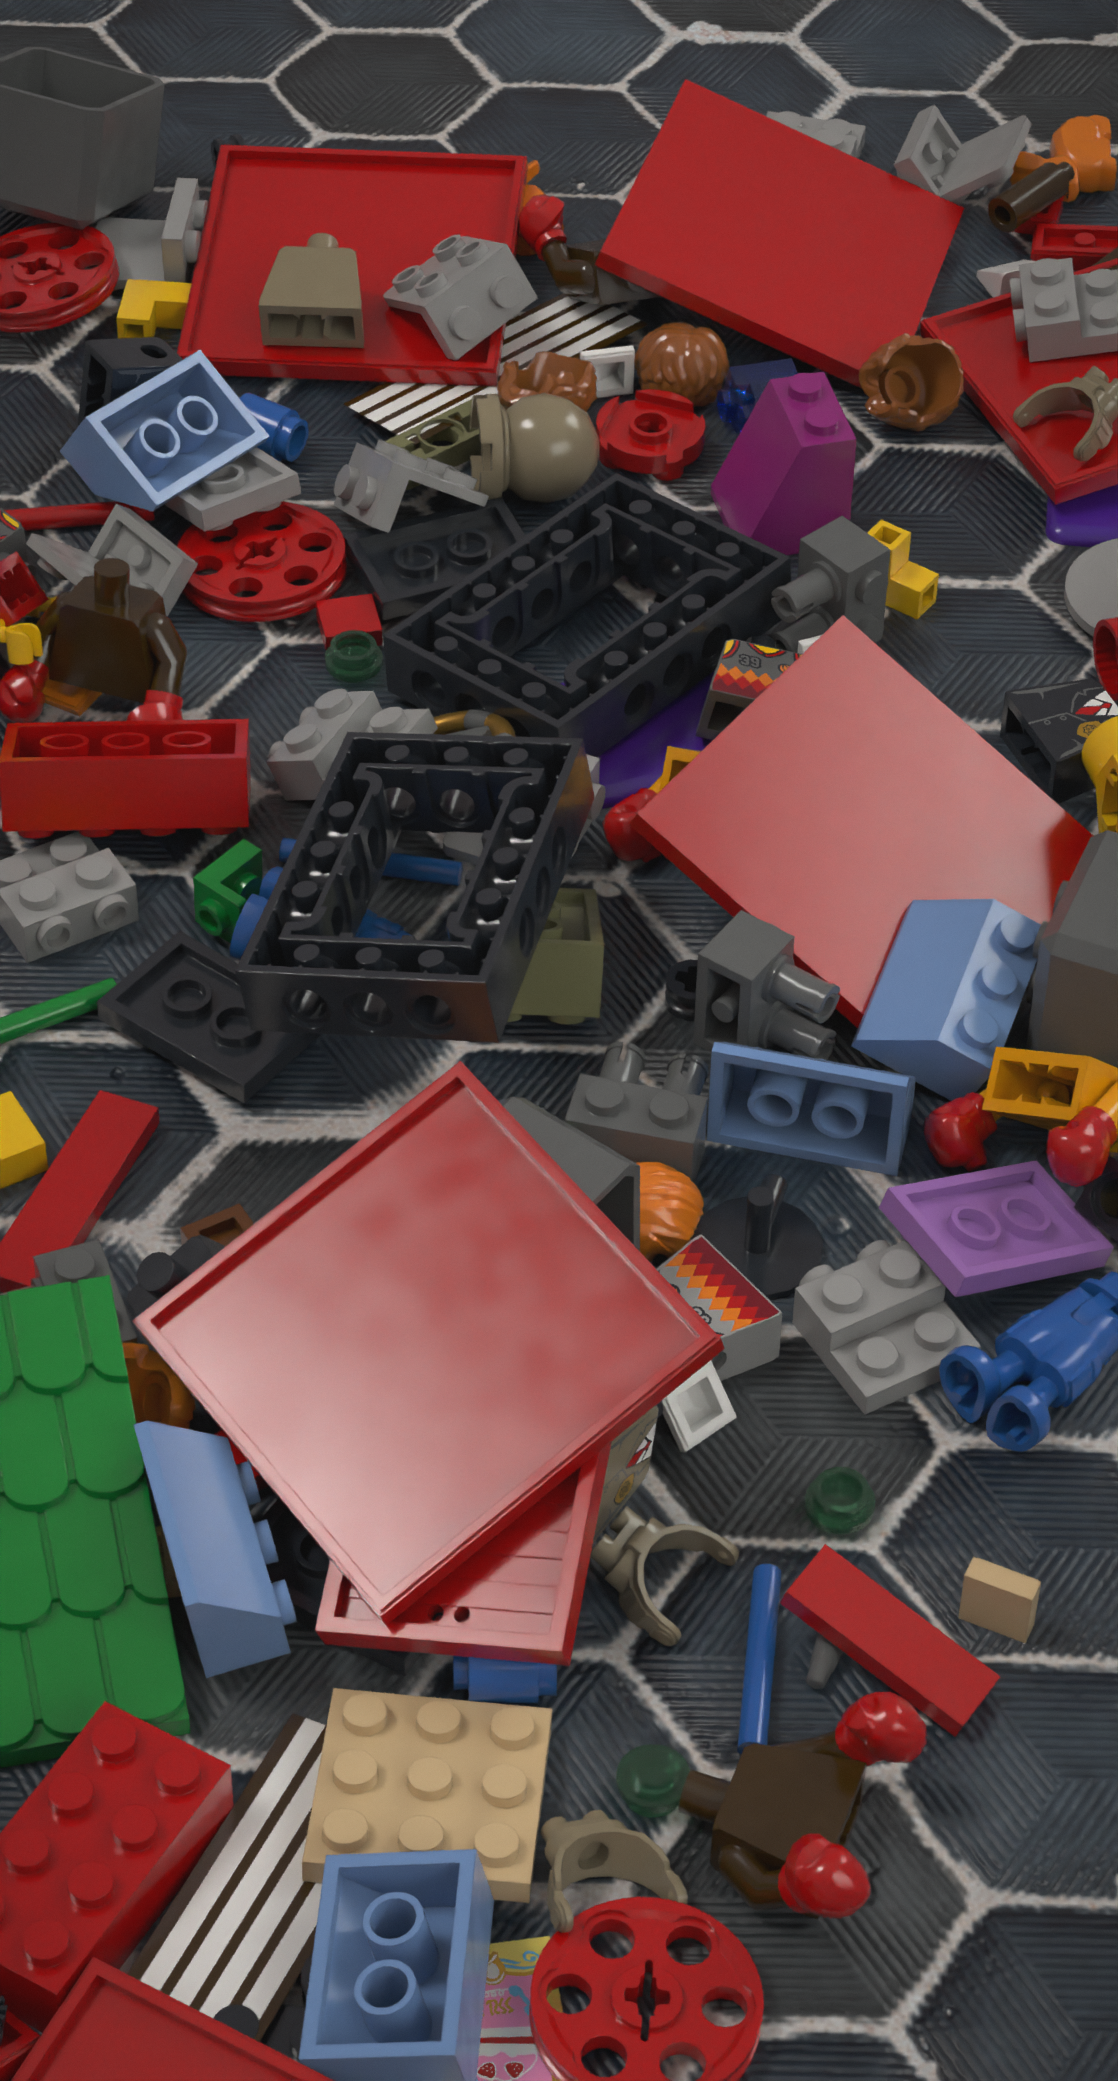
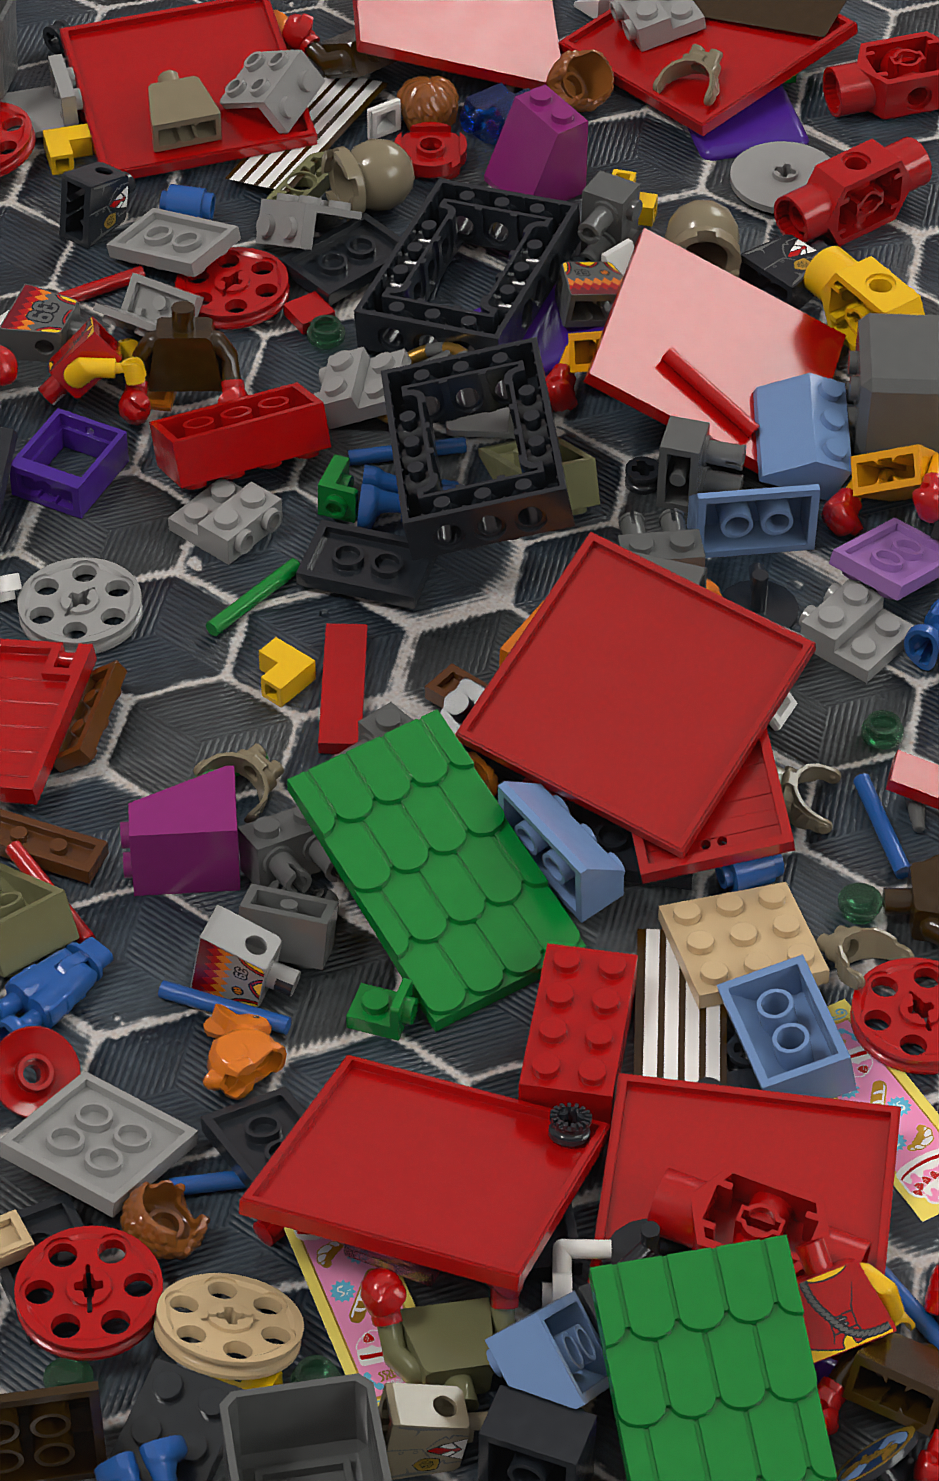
camera: 20 degrees left, 0 degrees up
medium blue slope [60,350,270,511] -> none
dark orange hair [497,351,597,412] -> none
none -> red bar [661,347,760,438]
none -> dark tan tile [665,200,742,277]

